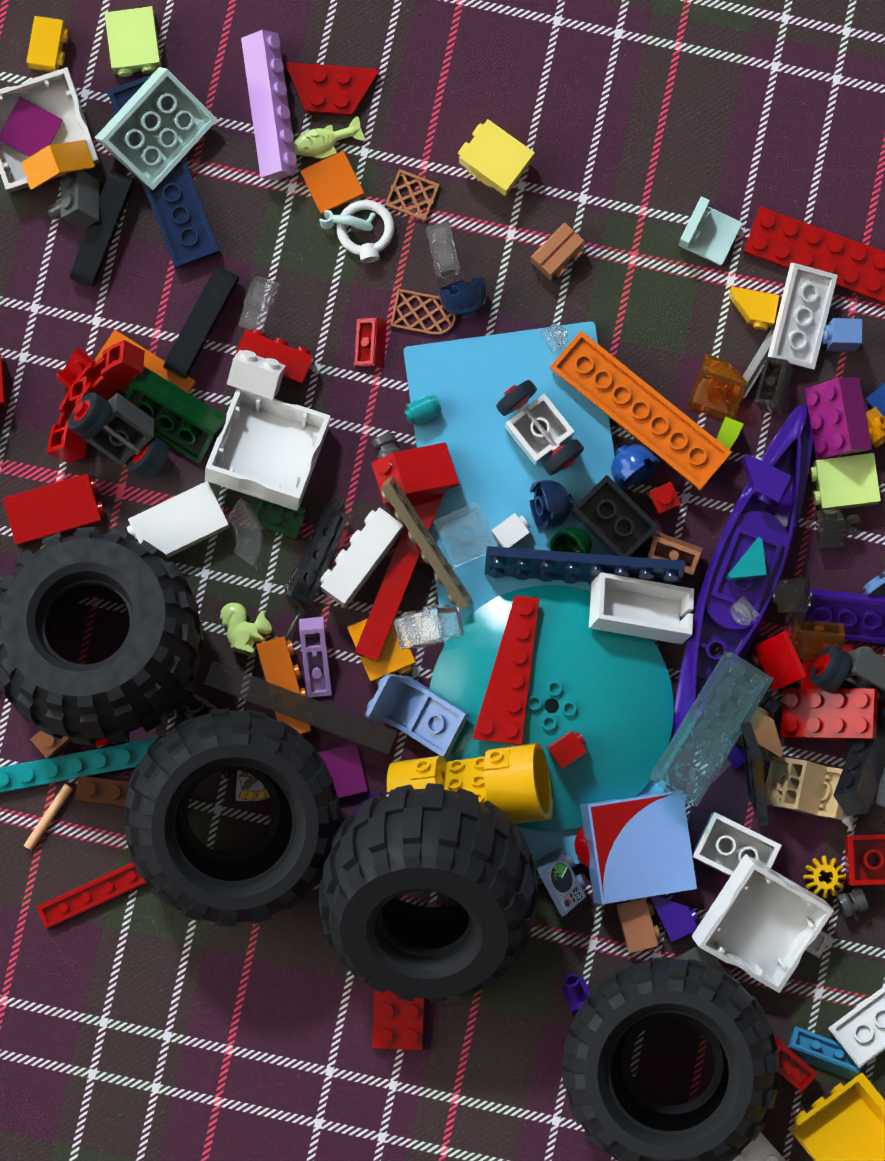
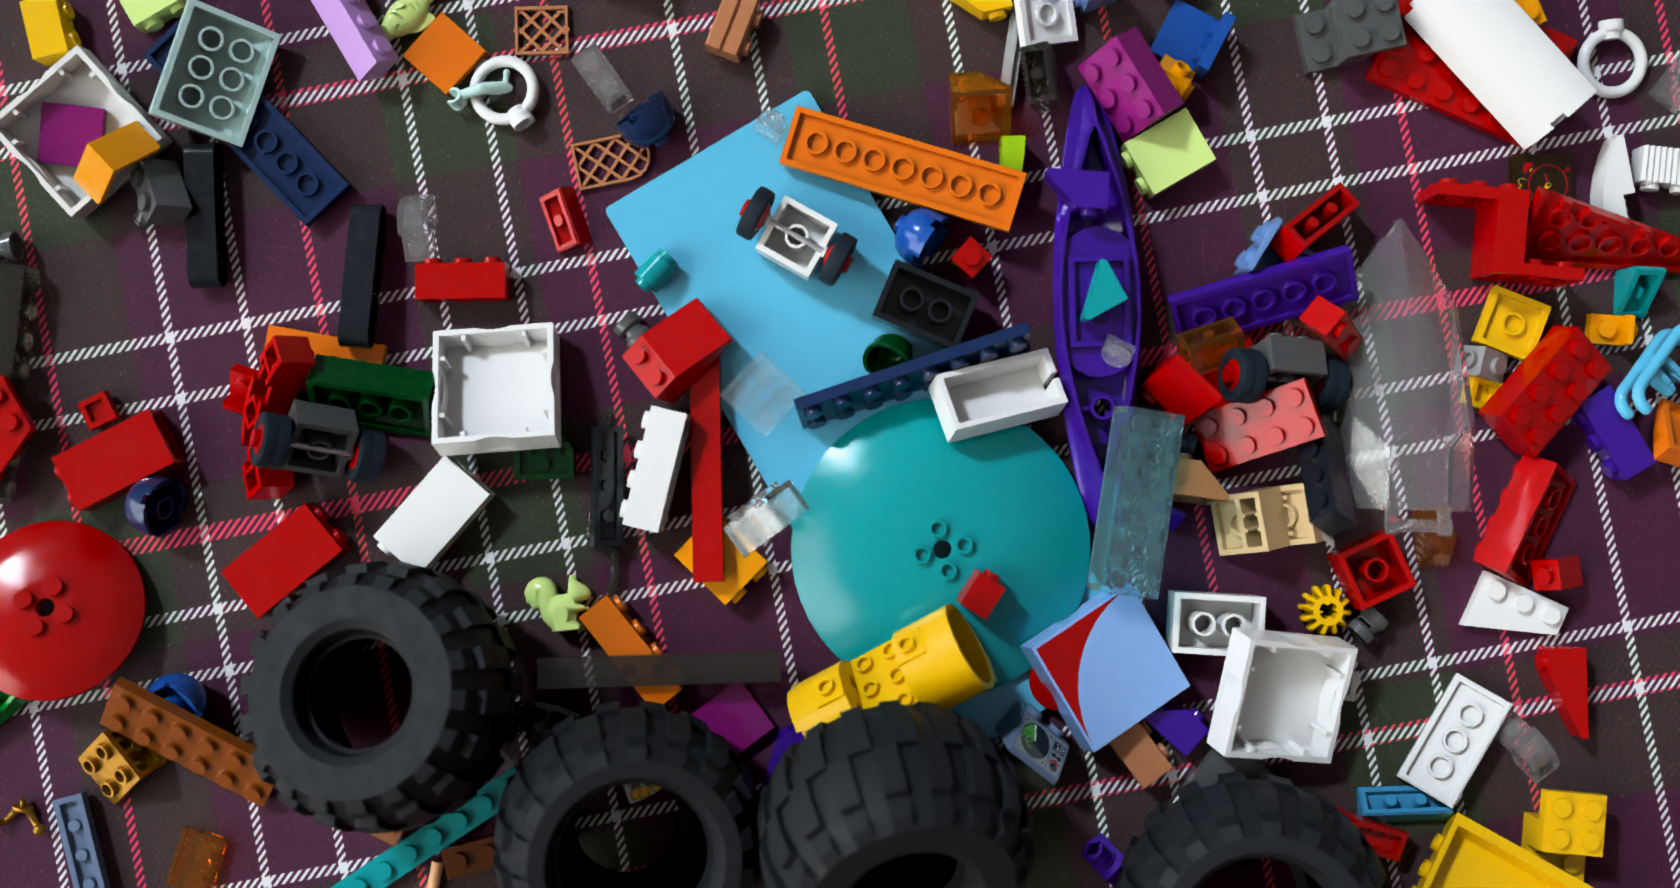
camera: 20 degrees left, 5 degrees up
clear tile [226,498,263,566] -> none
white brick [227,350,286,400] -> none
lavender slope [299,617,332,698] -> none
medium blue bracket [365,674,470,758] -> none
dark tan plate [381,476,471,610] -> none
red wing [473,596,539,745] -> none
white brick [491,513,530,548] -> none
dark blue cylinder [530,480,573,530] -> none
nougat brick [647,532,703,575] -> none
black tile [741,722,769,827] -> none
clear smoke brick [773,578,813,624] -> none
clear smoke brick [816,508,860,548] -> none

